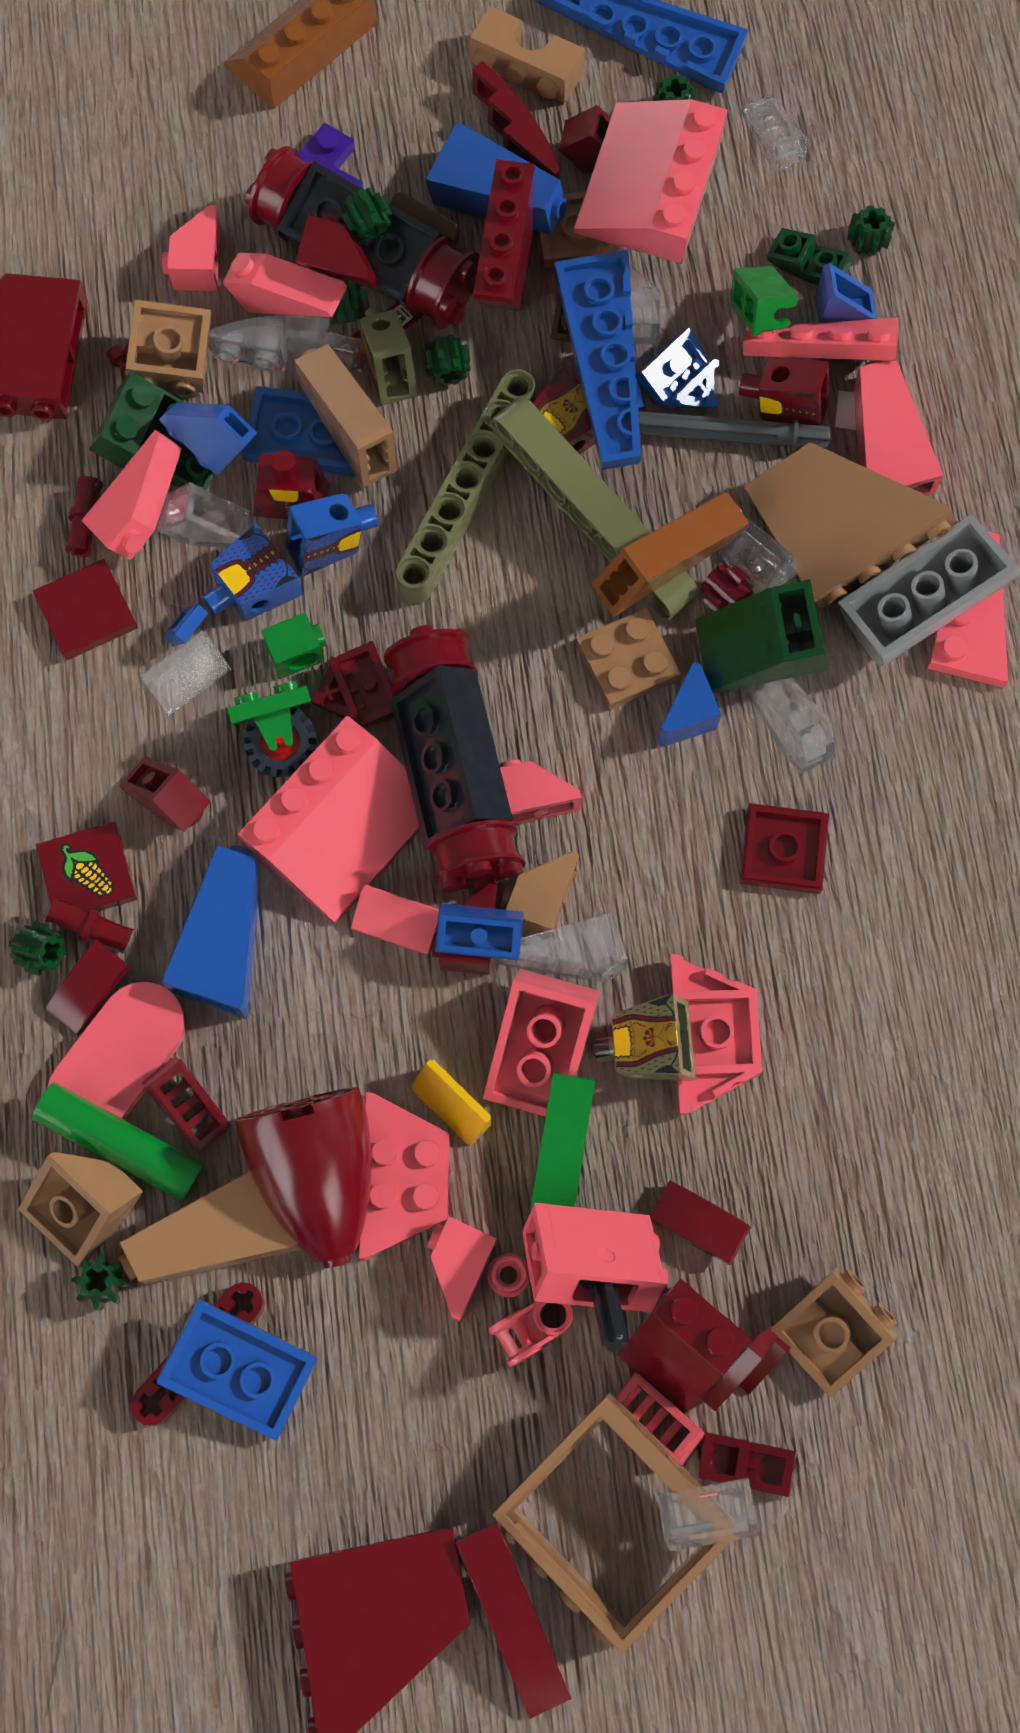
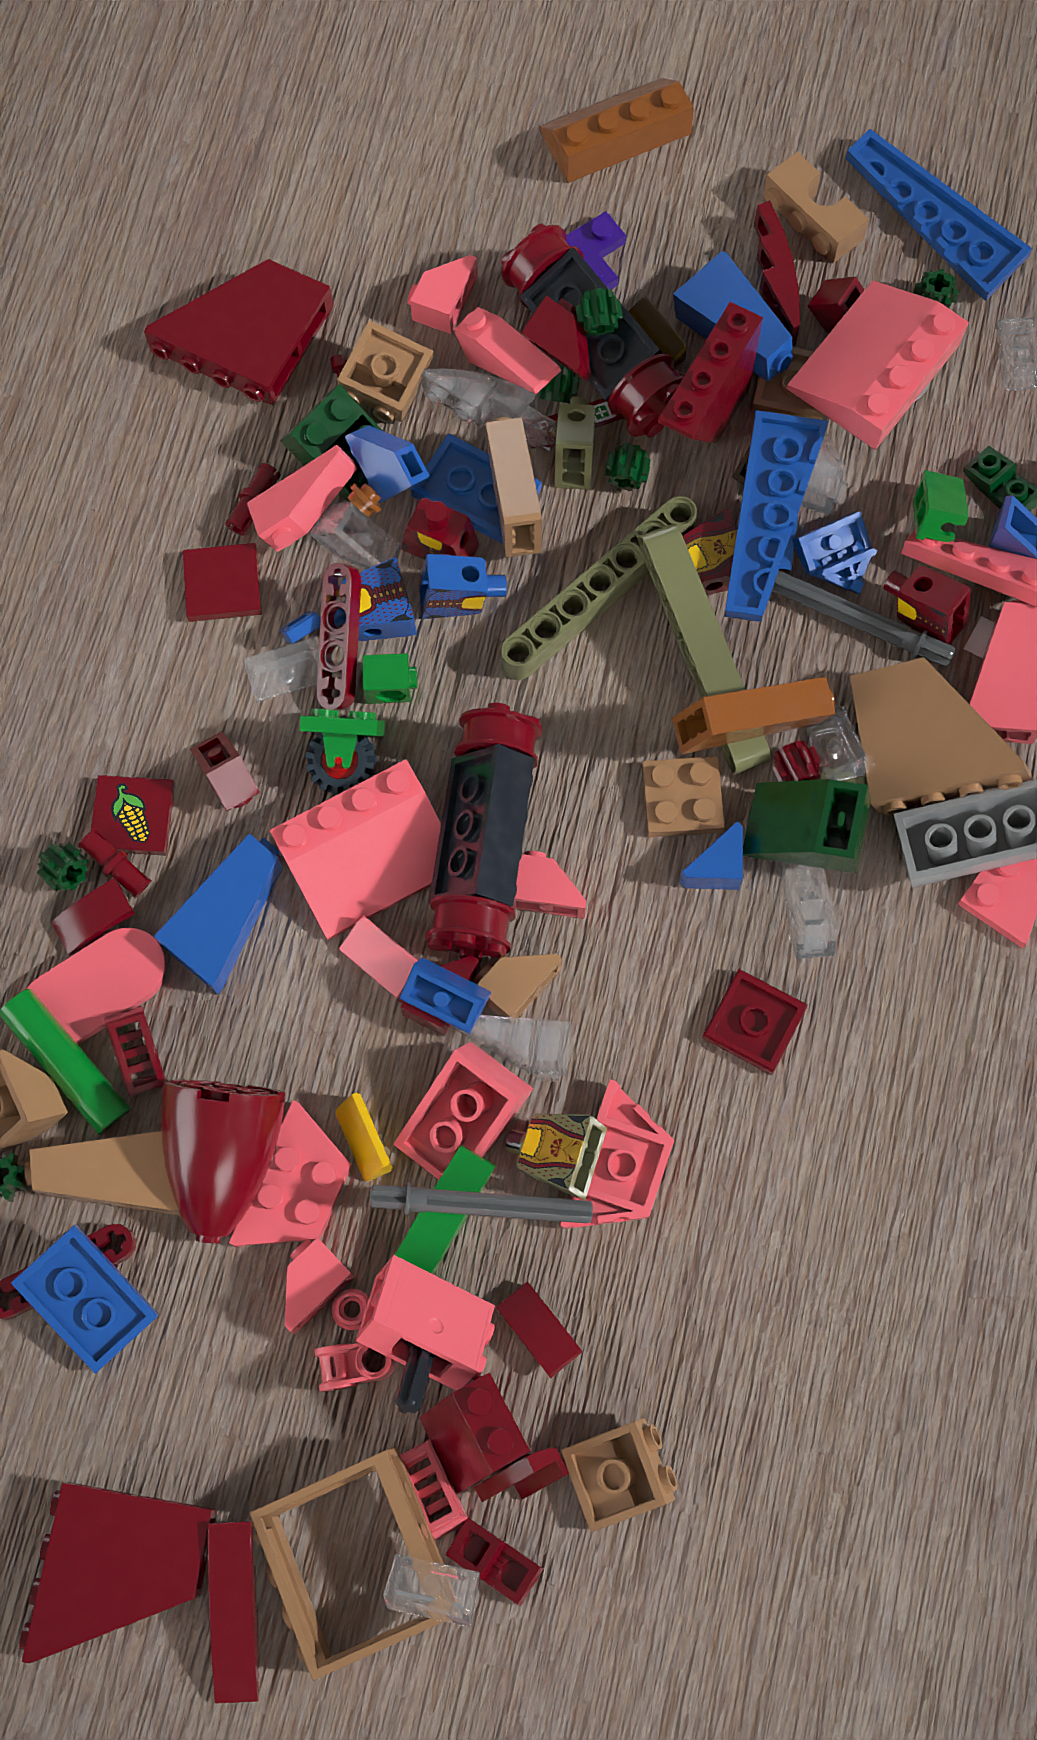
camera: 25 degrees right, 0 degrees up
dark red slope [311,641,394,728] -> none
none -> dark red beam [317,563,361,711]
none -> dark orange plate [347,483,382,517]
none -> dark grey axle [369,1182,593,1223]

